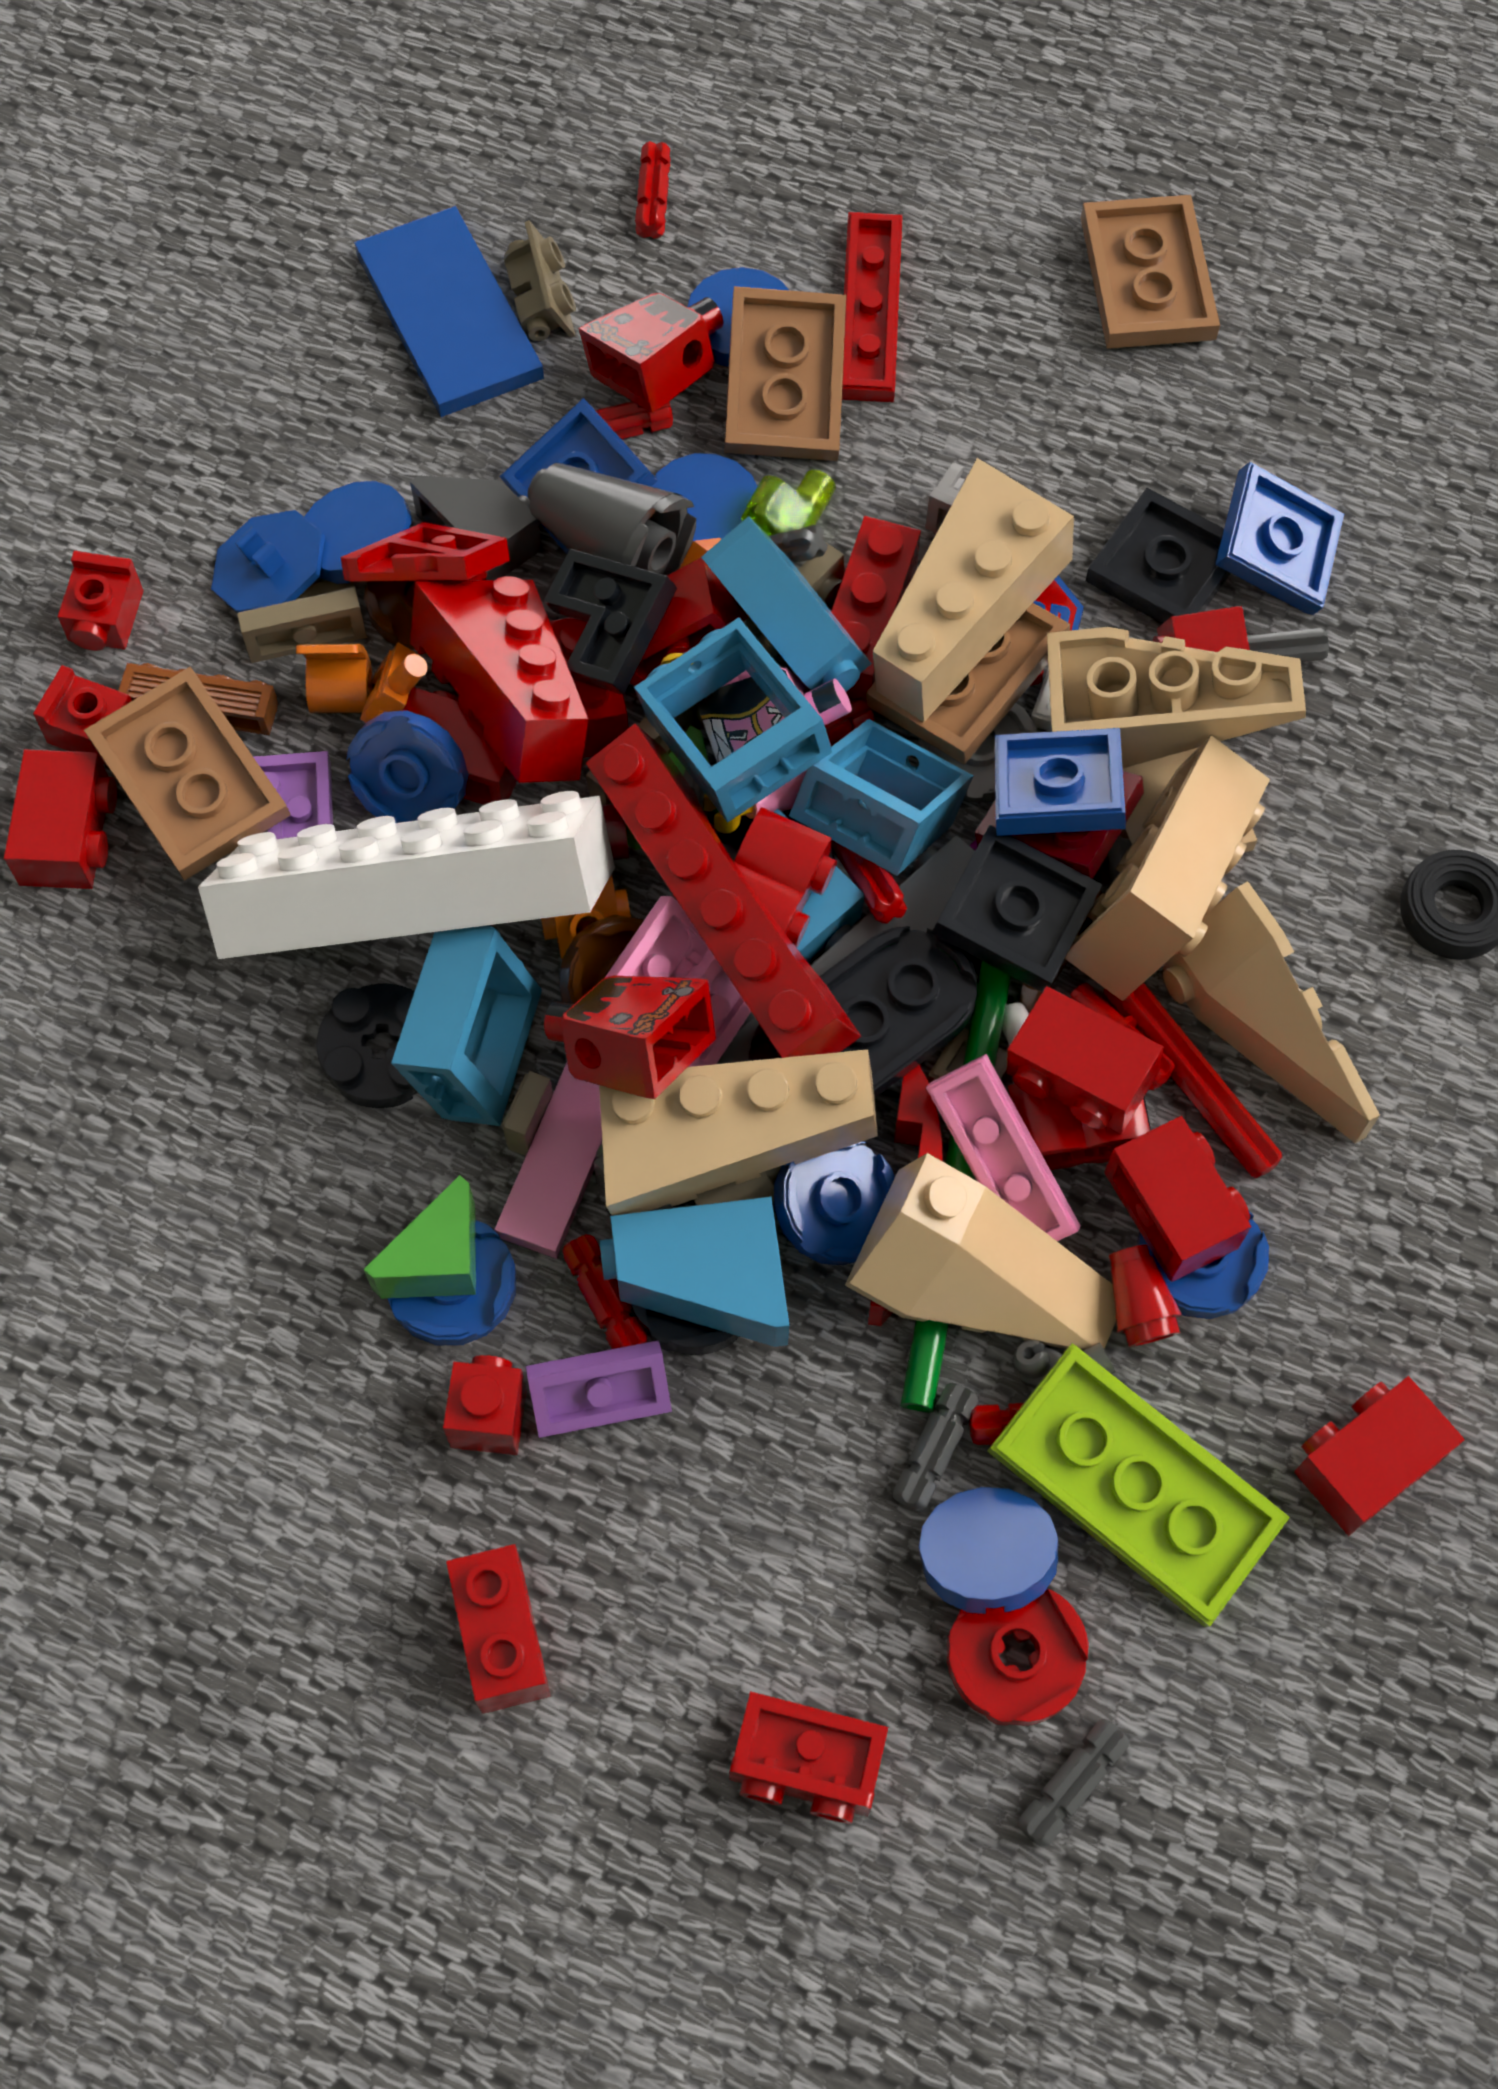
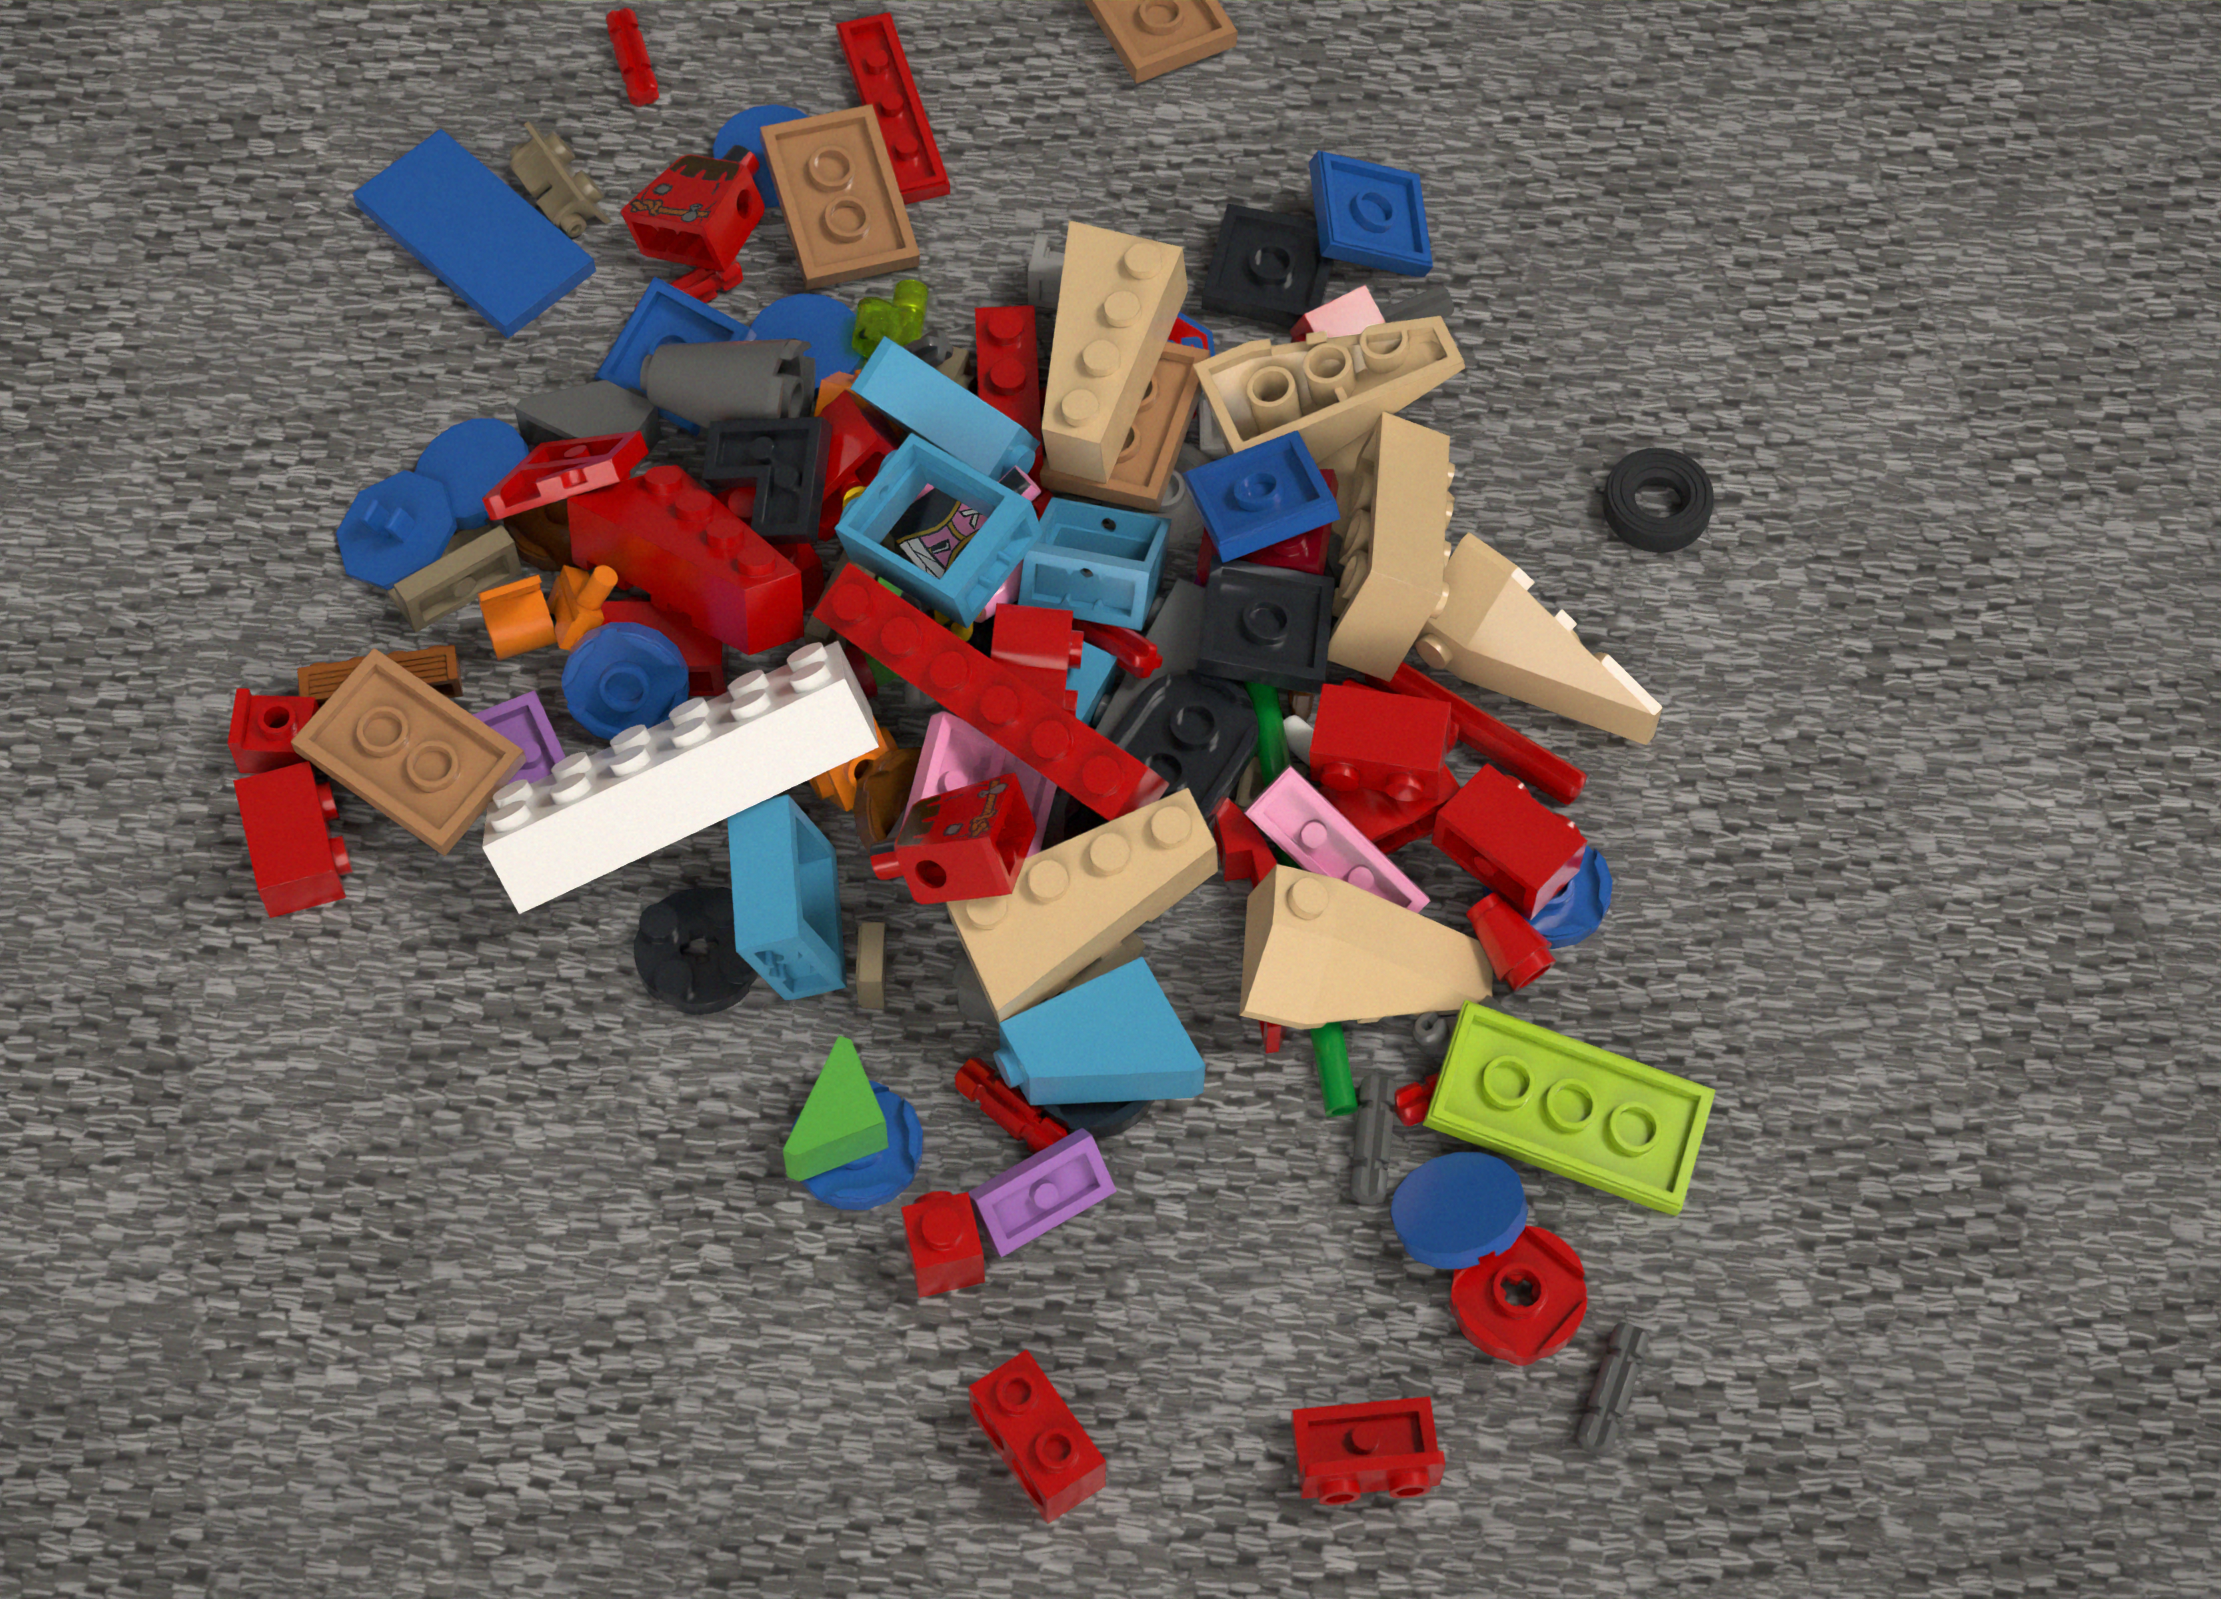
camera: 20 degrees left, 5 degrees down
red brick [57,550,144,651] -> none
bright pink tile [494,1063,602,1259] -> none
blue tile [774,1141,895,1266] -> none
red brick [1294,1376,1465,1536] -> none

